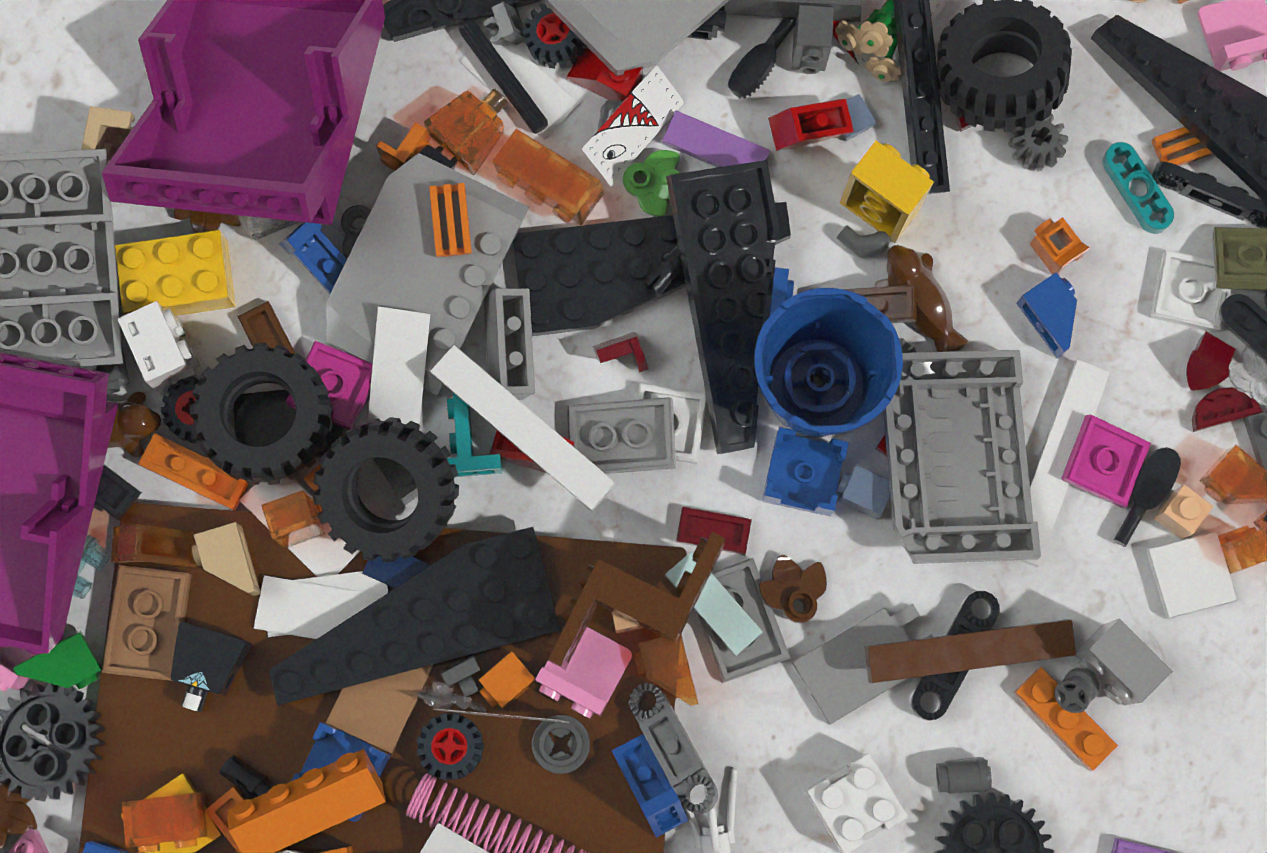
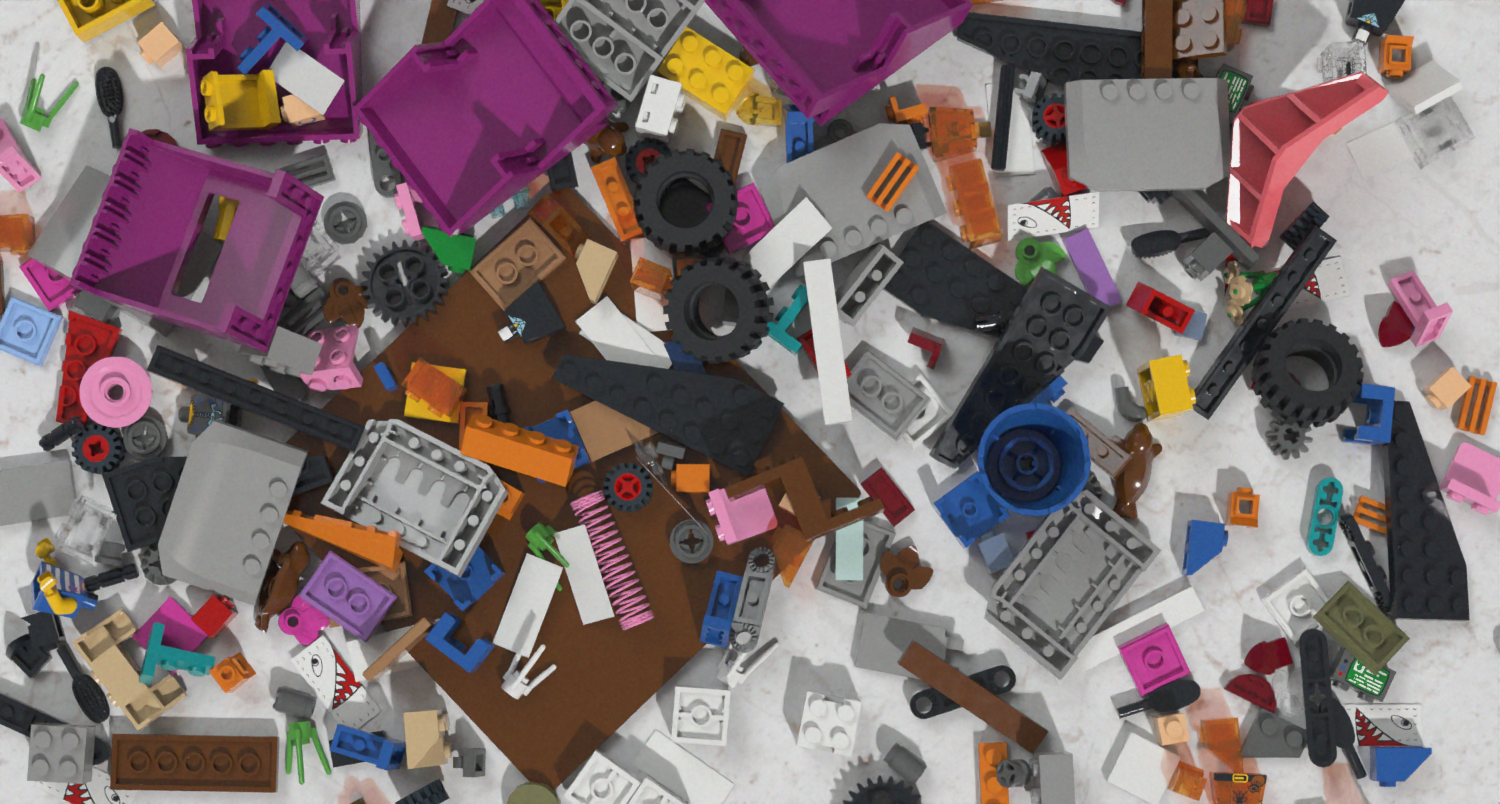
camera: 45 degrees right, 5 degrees up
none -> clear yellow tile [736,92,782,127]
none -> blue panel [1342,384,1395,446]

